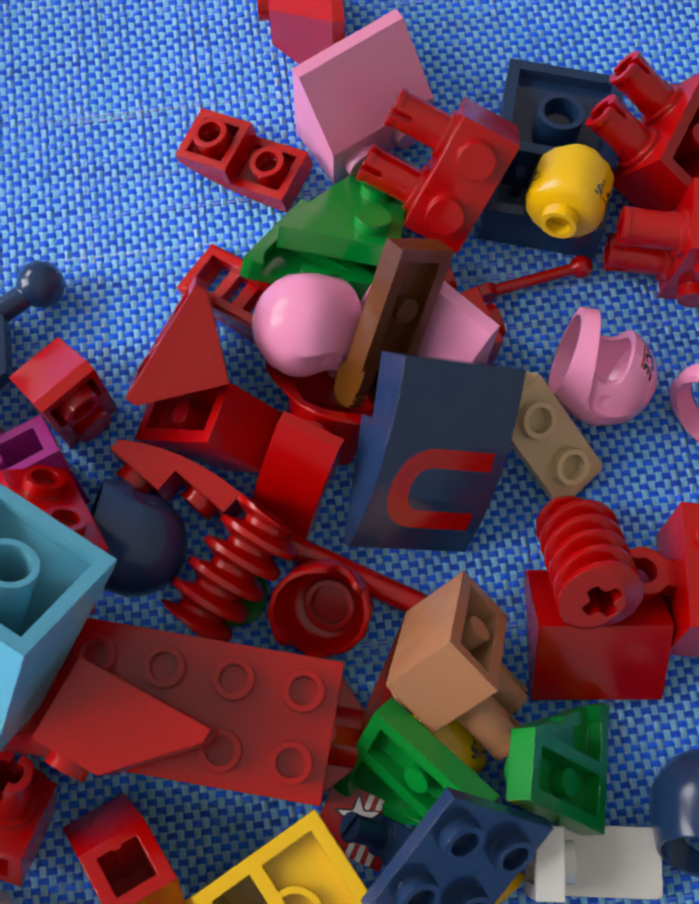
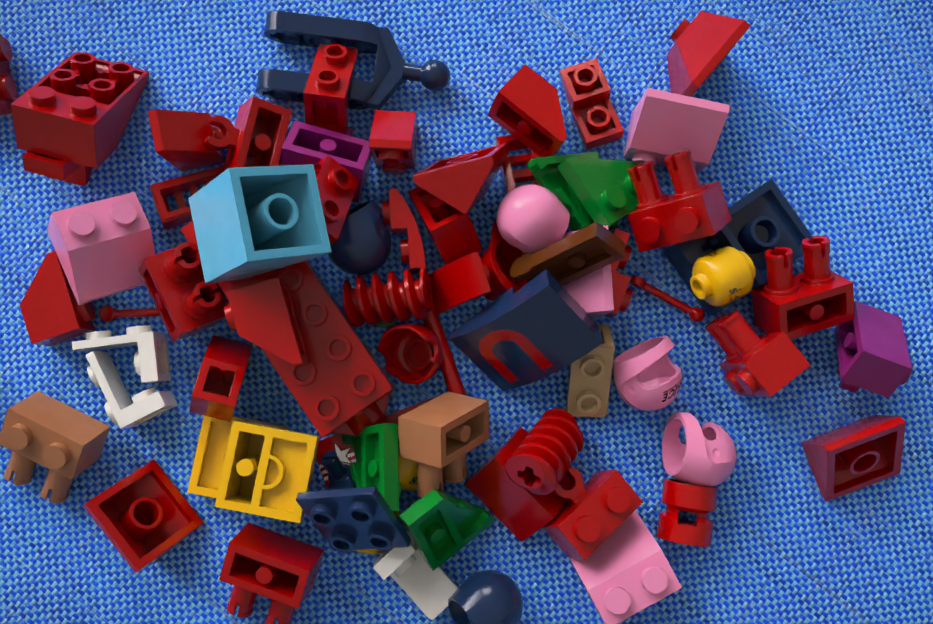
camera: 40 degrees right, 10 degrees up
none -> red slope [487,64,567,157]

